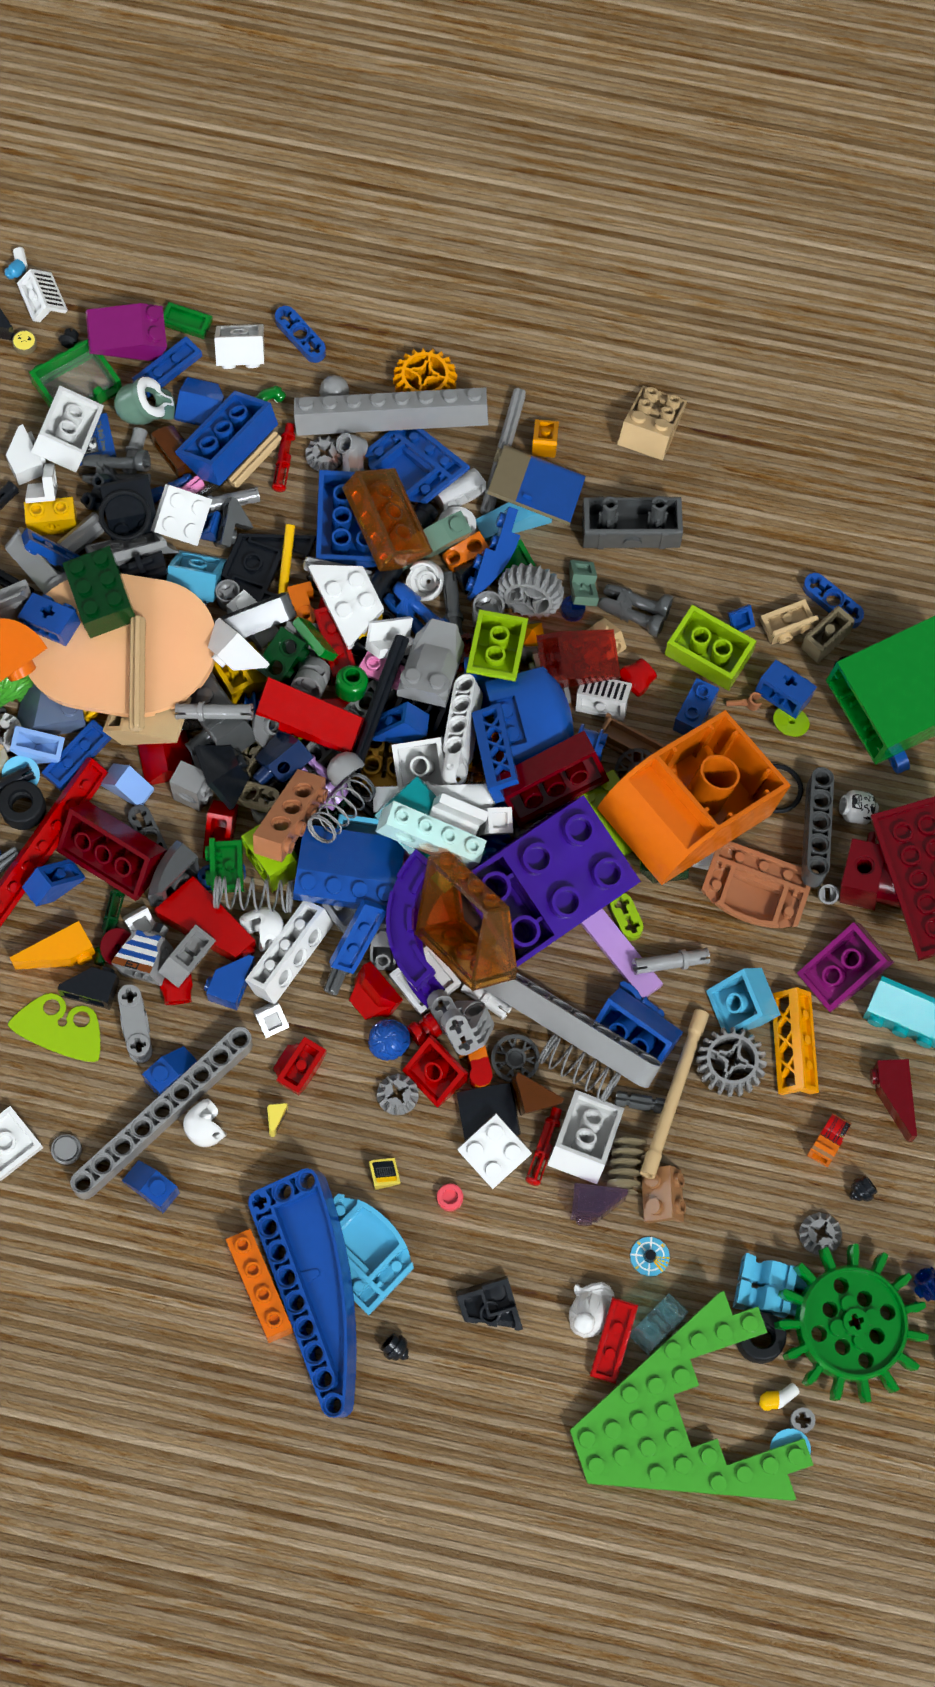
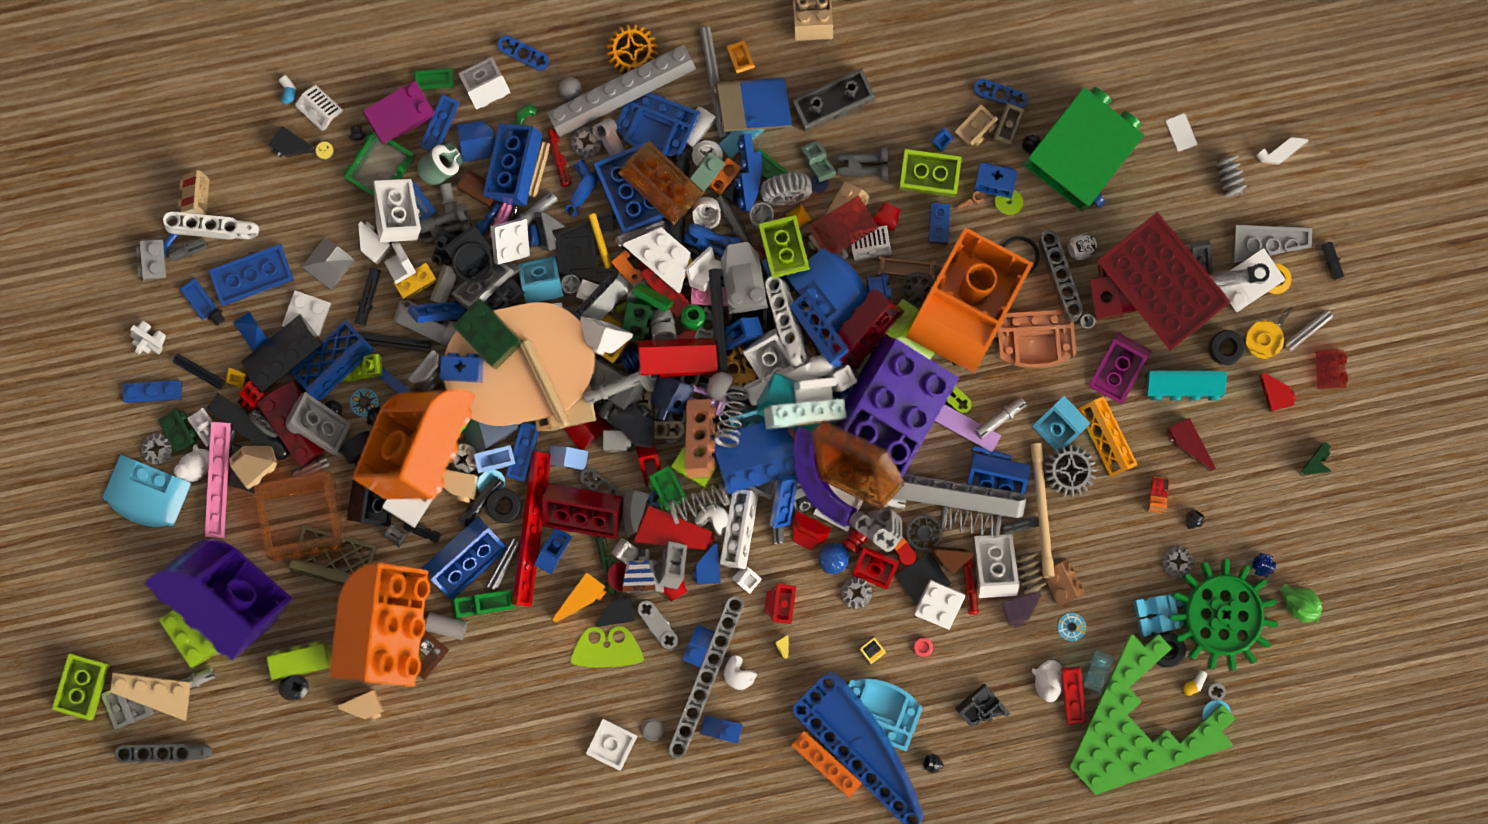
camera: 20 degrees left, 15 degrees up
none -> blue arm [565,159,597,217]

